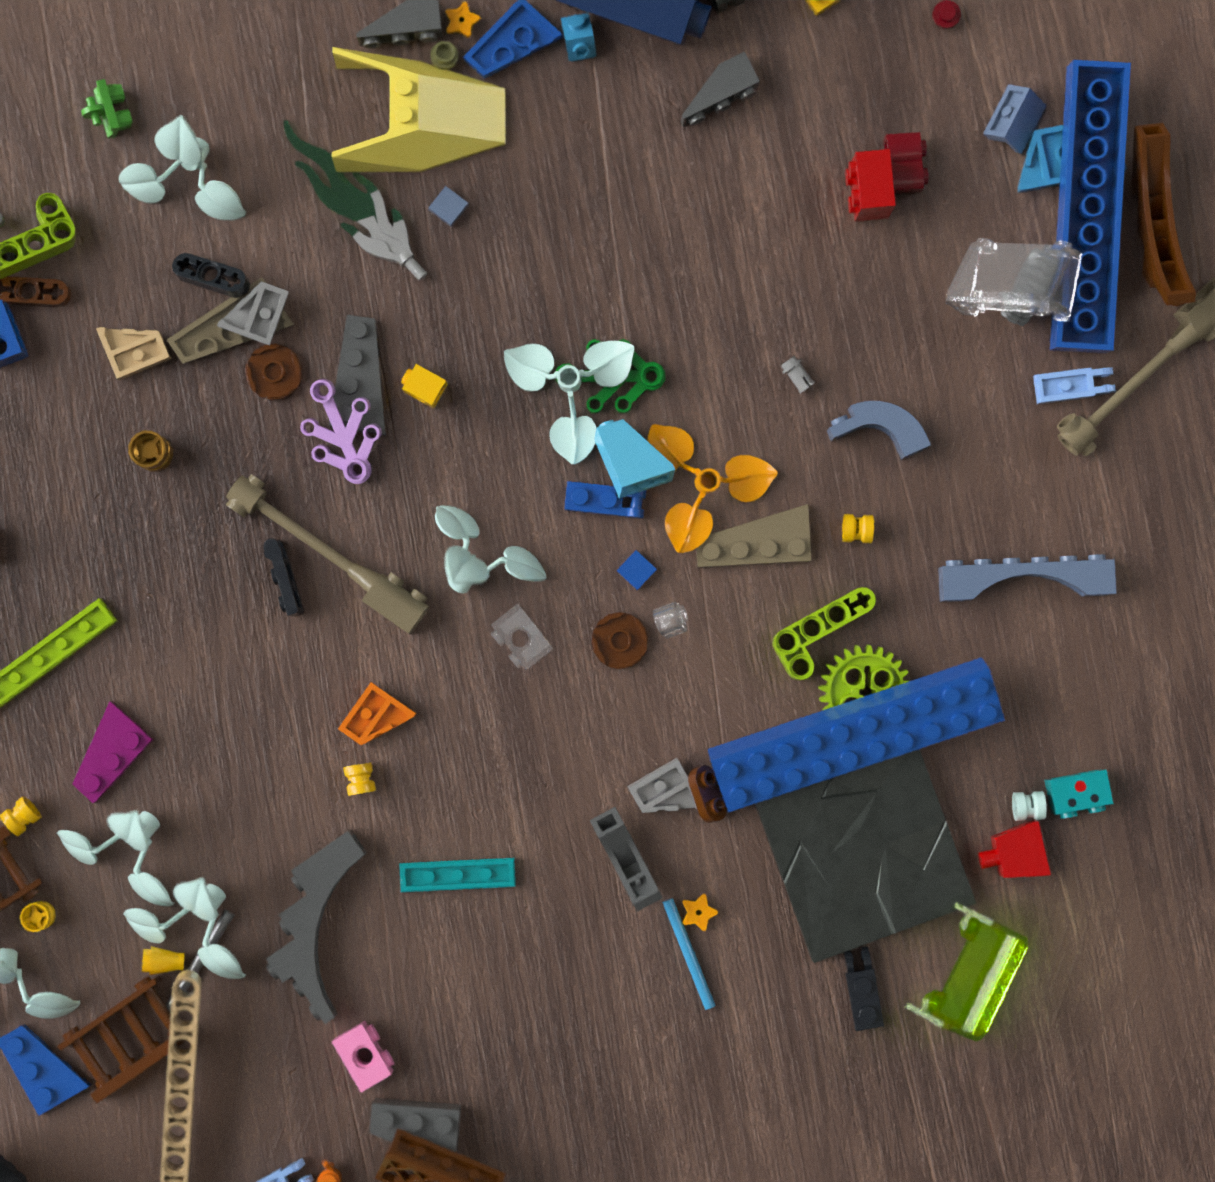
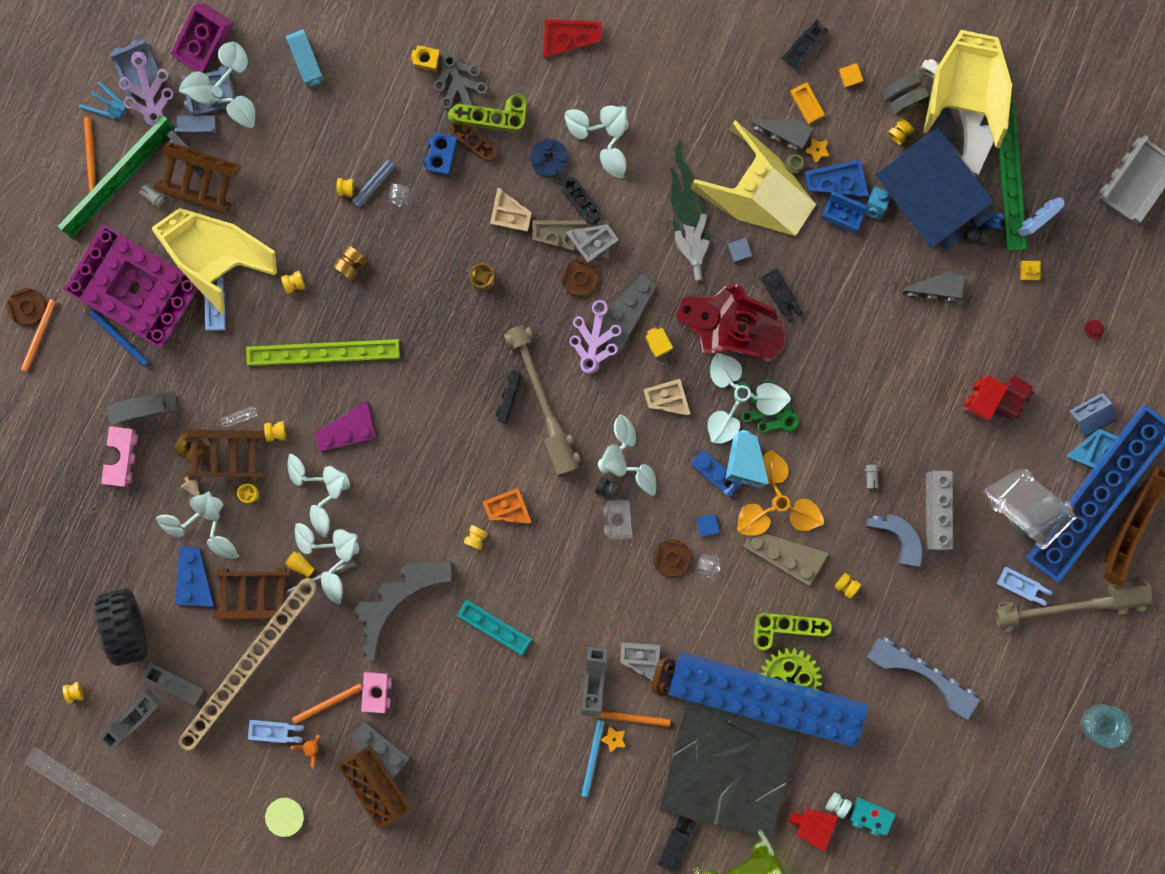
camera: 35 degrees right, 0 degrees up
bright green hips [81,79,132,139] -> none
none -> orange bar [292,683,363,725]
none -> dark blue plate [530,138,568,177]
none -> red wing [543,19,602,58]
none -> orange bar [594,711,671,727]
none -> pearl dark grey wheel [595,476,619,500]
none -> tan wing [643,379,690,415]
none -> dark red piece [676,283,787,362]
none -> black hinge [760,268,803,322]
none -> blue bracket [821,192,867,234]
none -> light grey panel [926,471,953,550]

